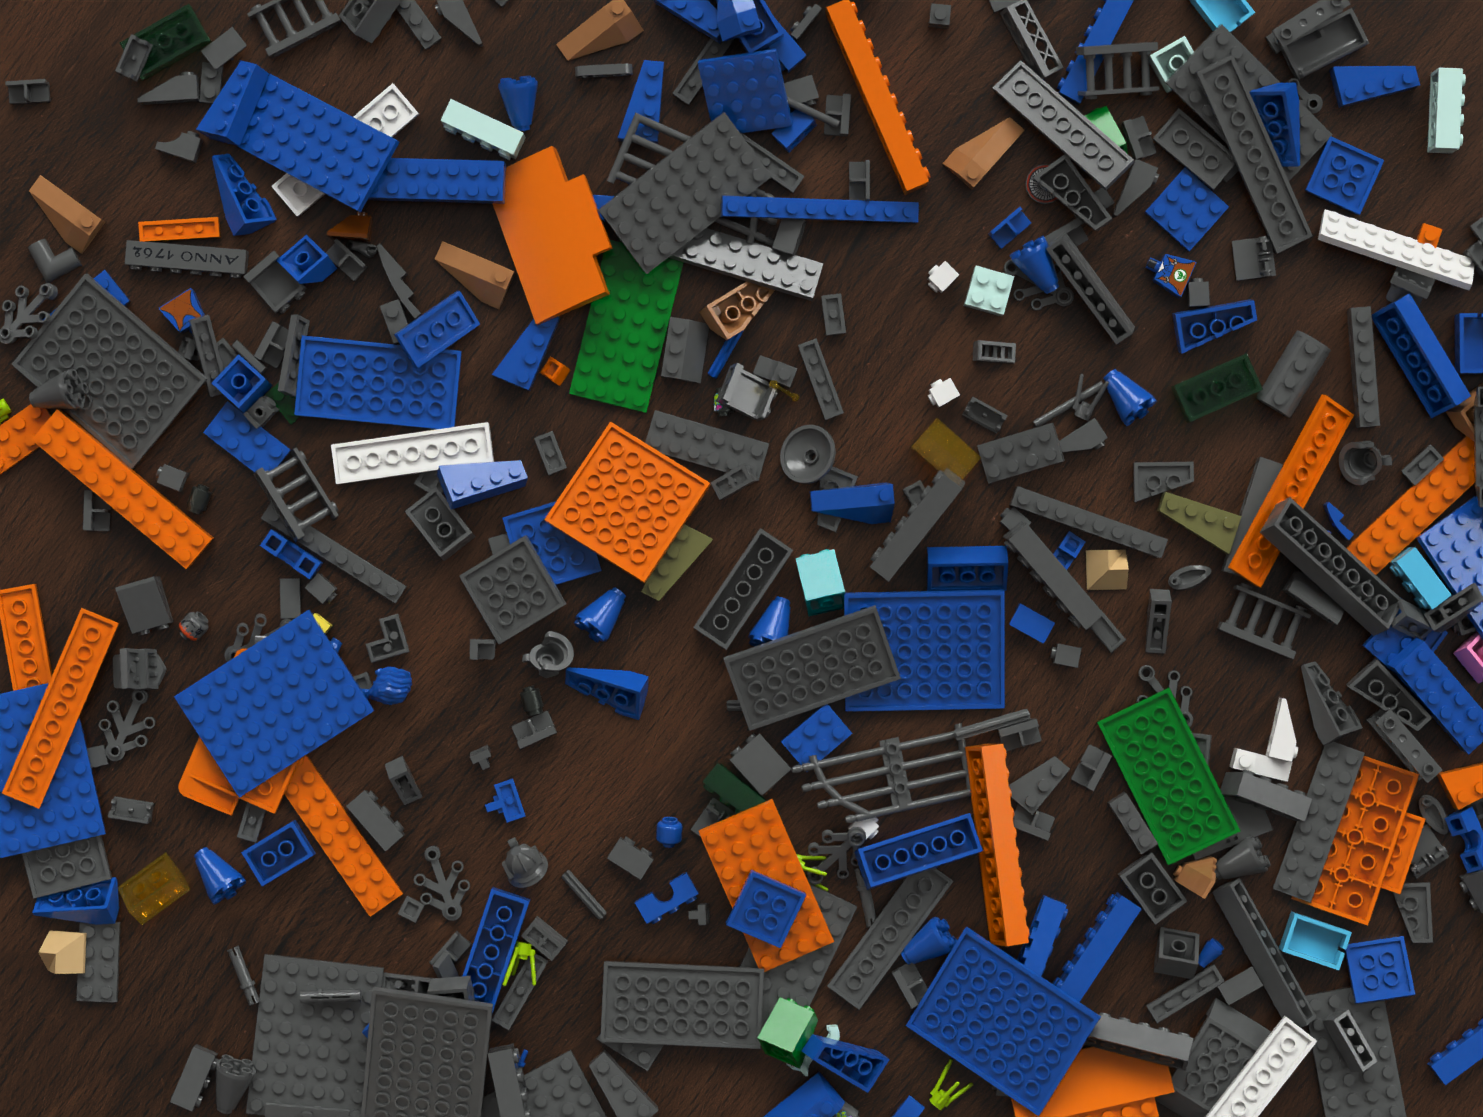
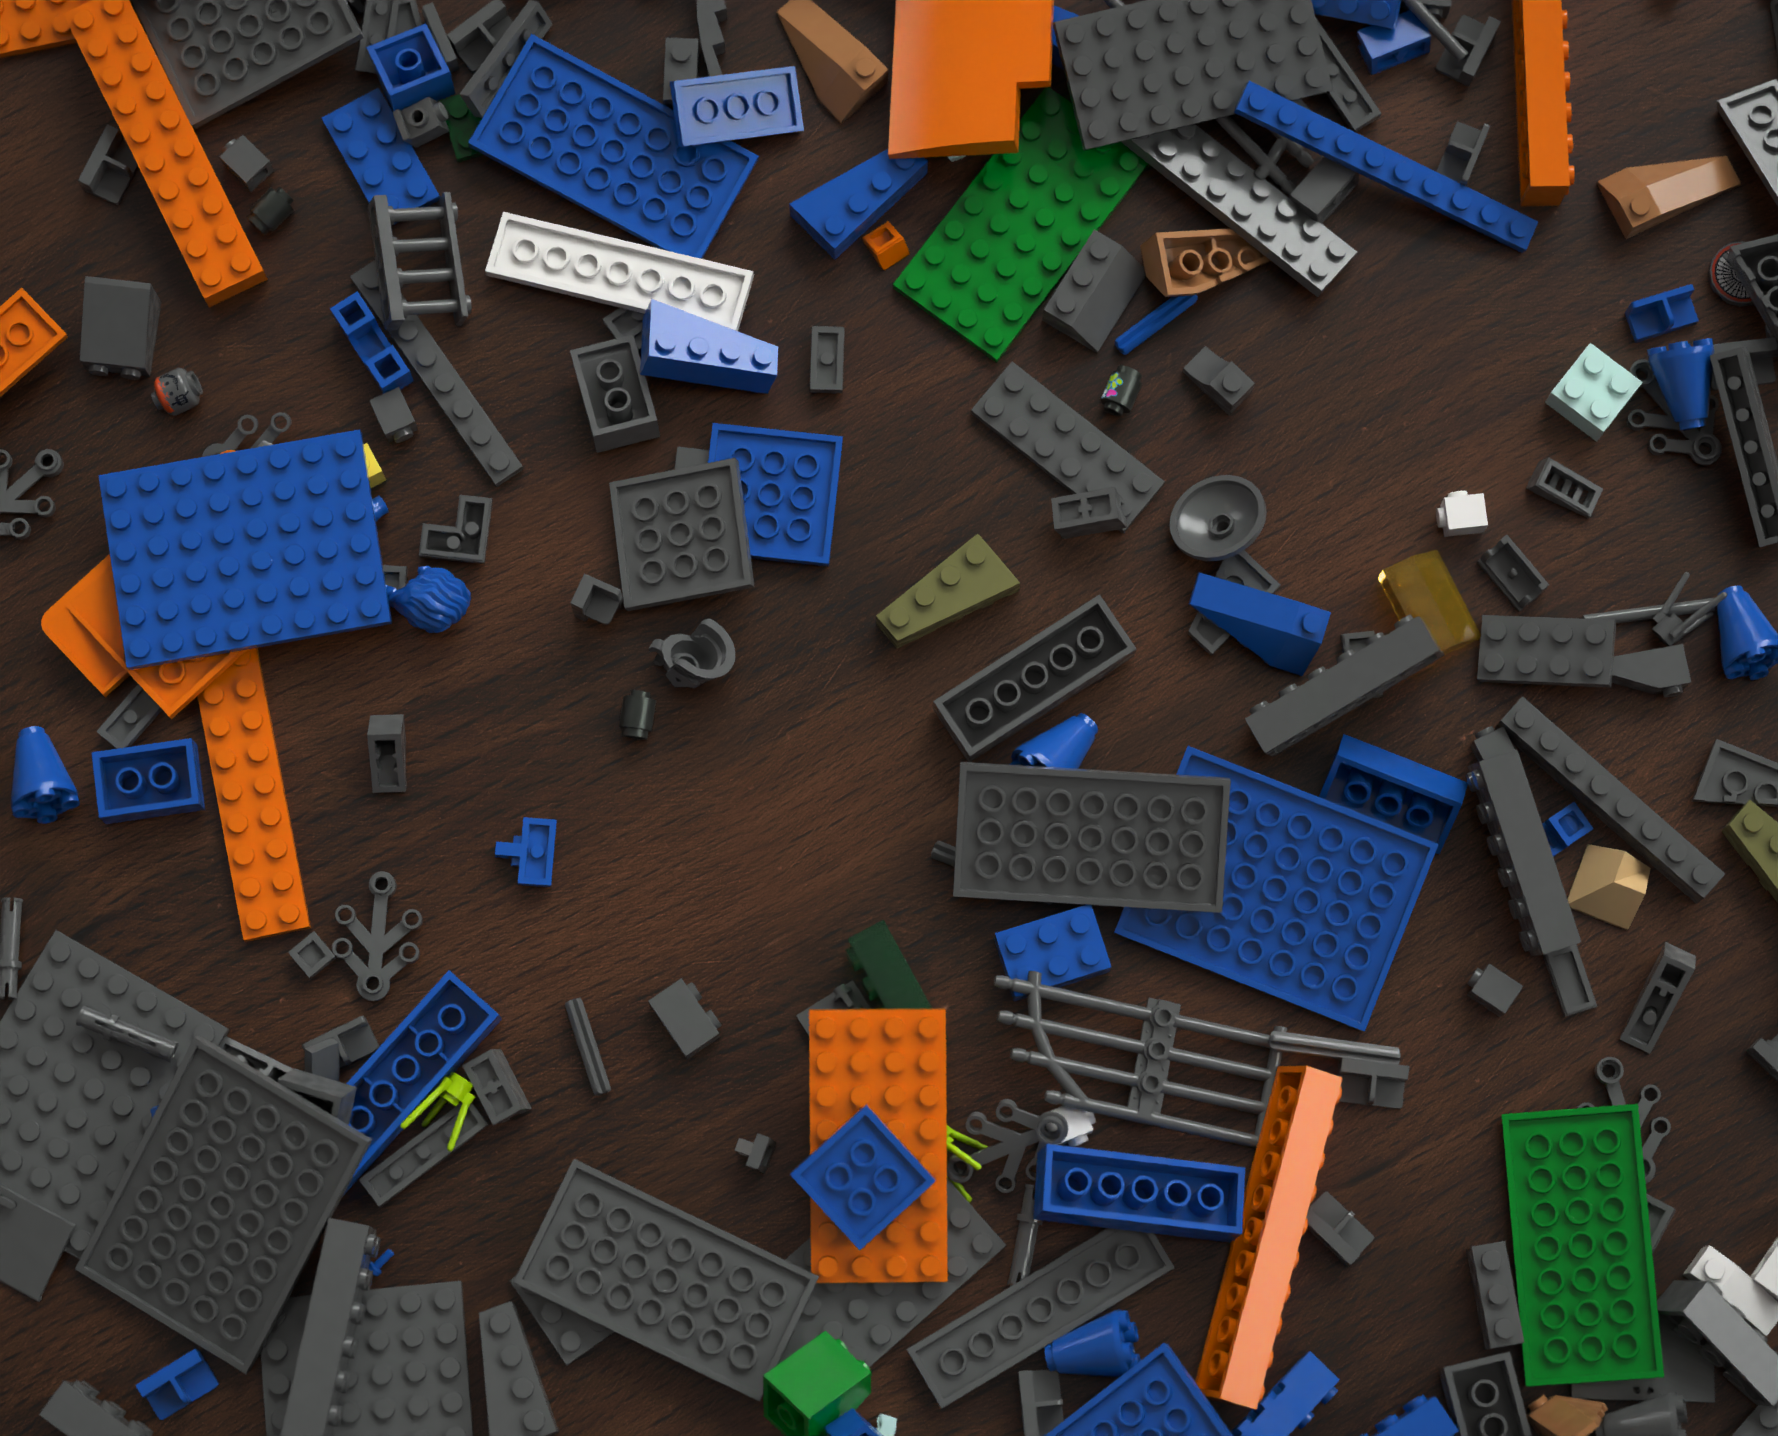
camera: 25 degrees right, 10 degrees down
dark grey piece [113,648,167,690] -> none
dark grey tile [280,578,301,619] -> none
dark grey brick [346,790,405,851] -> none
dark grey tile [470,745,491,770] -> none
dark grey helmet [502,837,548,888] -> none
dark grey panel [512,711,557,749] -> none
orange plate [544,422,711,584] -> none
blue wedge [565,667,649,720] -> none
blue cone [574,587,626,643] -> none
blue arch [635,872,699,924] -> none
blue head [656,817,683,848] -> none
panel [716,363,778,422] -> none
dark grey panel [730,733,791,795] -> none
clear yellow hinge [769,380,799,401] -> none
slope [796,549,845,616] -> none
dark grey plate [798,338,844,420] -> none
dark grey plate [821,293,846,336] -> none
white brick [927,261,959,293] -> none
blue panel [1009,603,1055,643] -> none
dark grey wing [1009,756,1070,815] -> none
dark grey panel [1071,745,1112,791] -> none
dark grey arm [1168,565,1211,590] -> none

